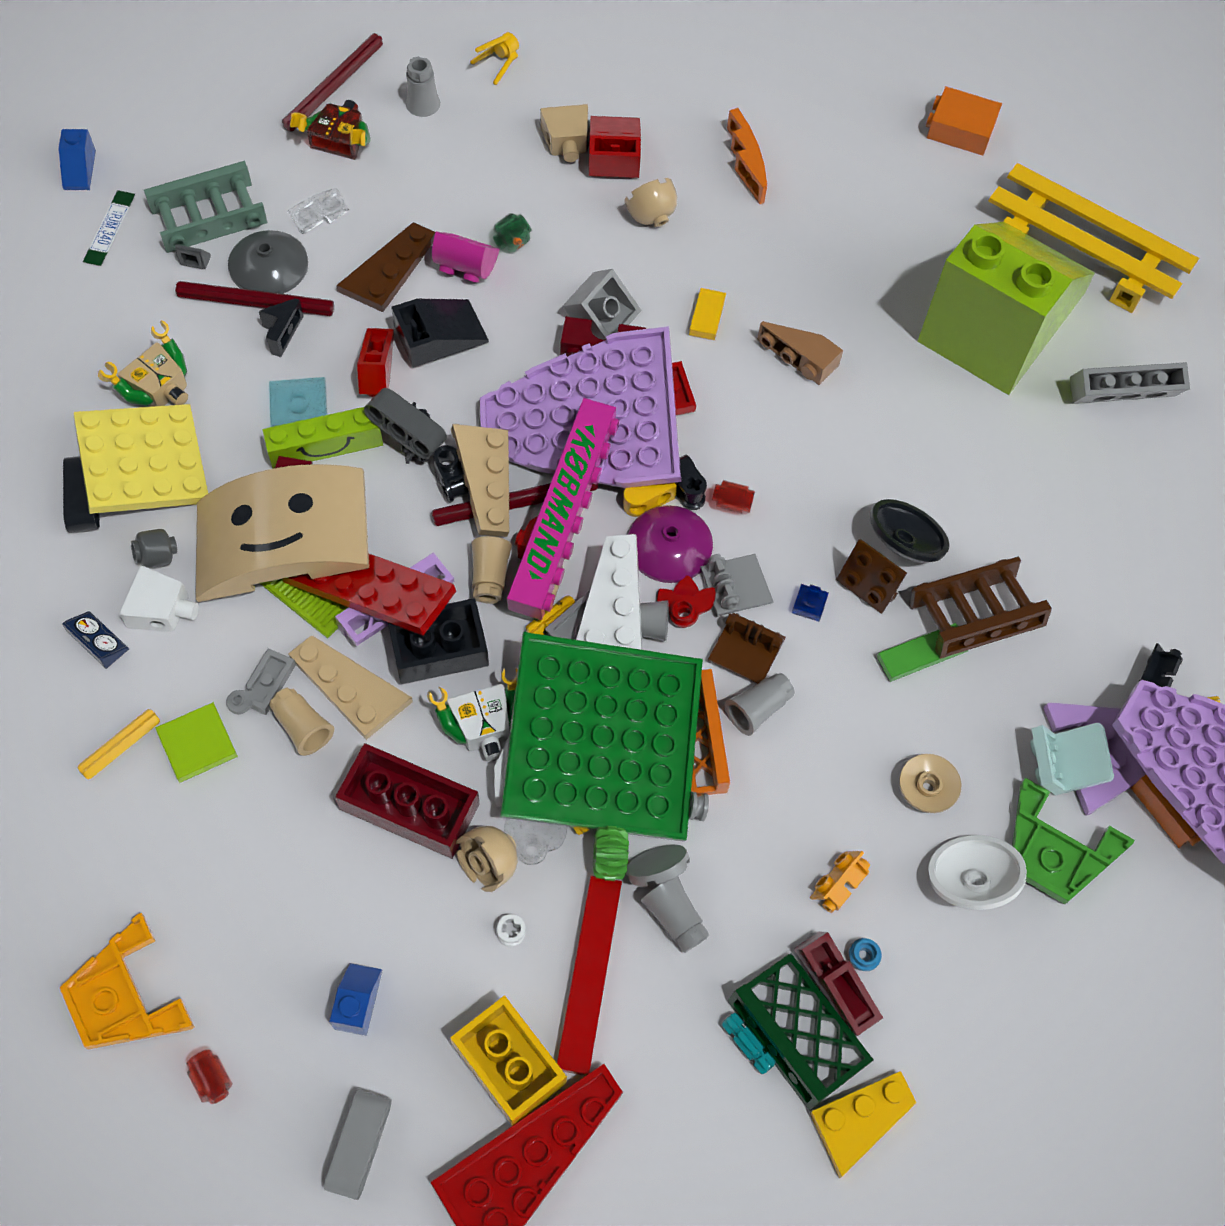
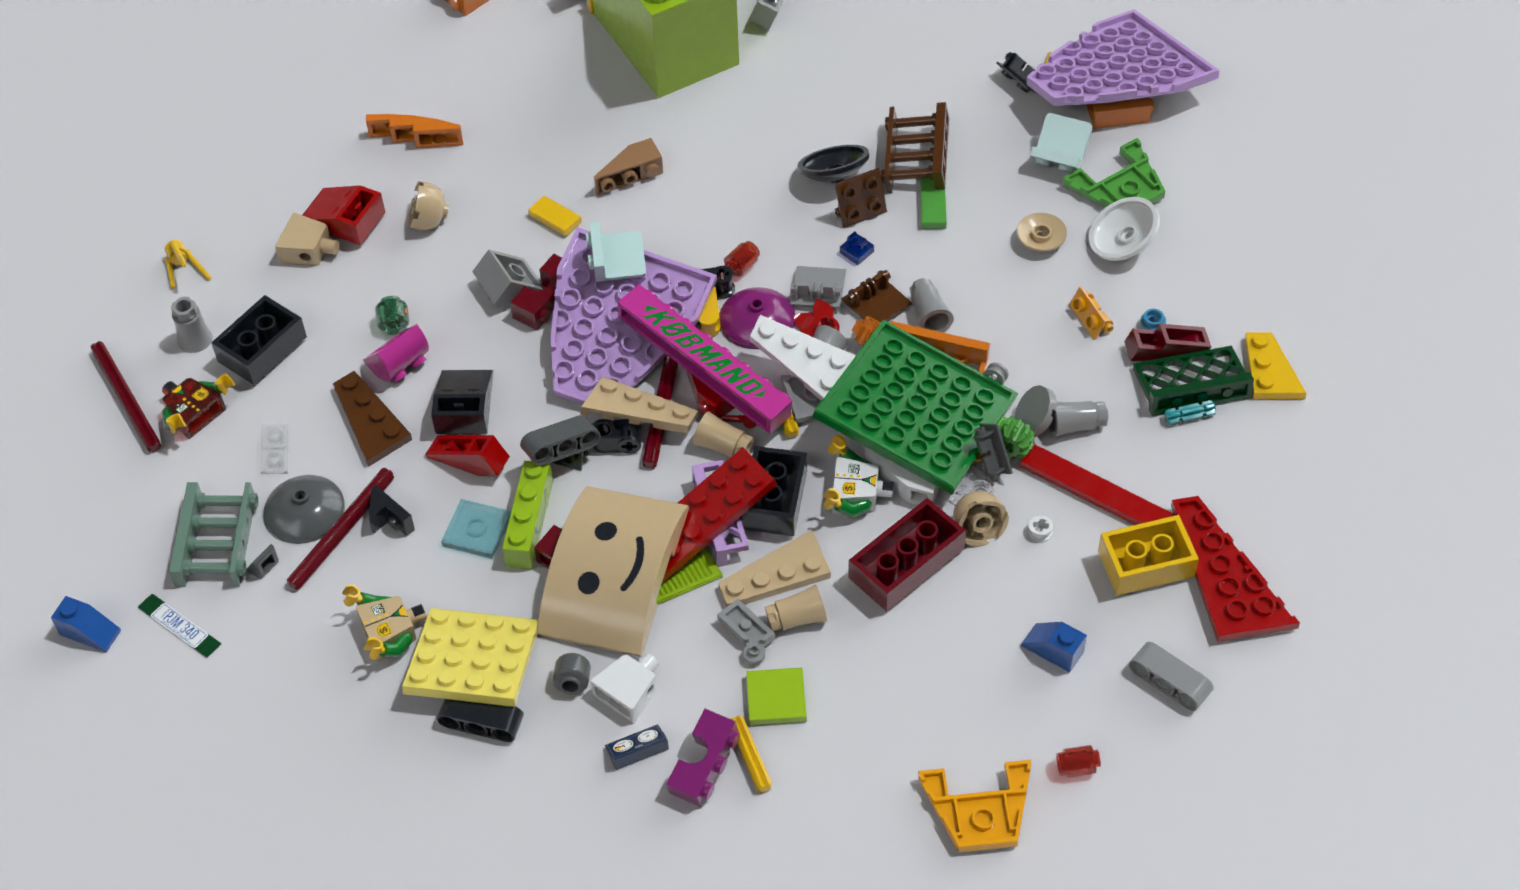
camera: 60 degrees left, 10 degrees down
lavender wing [1043,703,1146,816] -> none
none -> black brick [211,295,307,385]
none -> light aqua bracket [586,222,646,282]
none -> magenta arch [666,708,740,807]
none -> orange gear [851,316,880,346]
none -> dark grey hinge [973,423,1013,480]

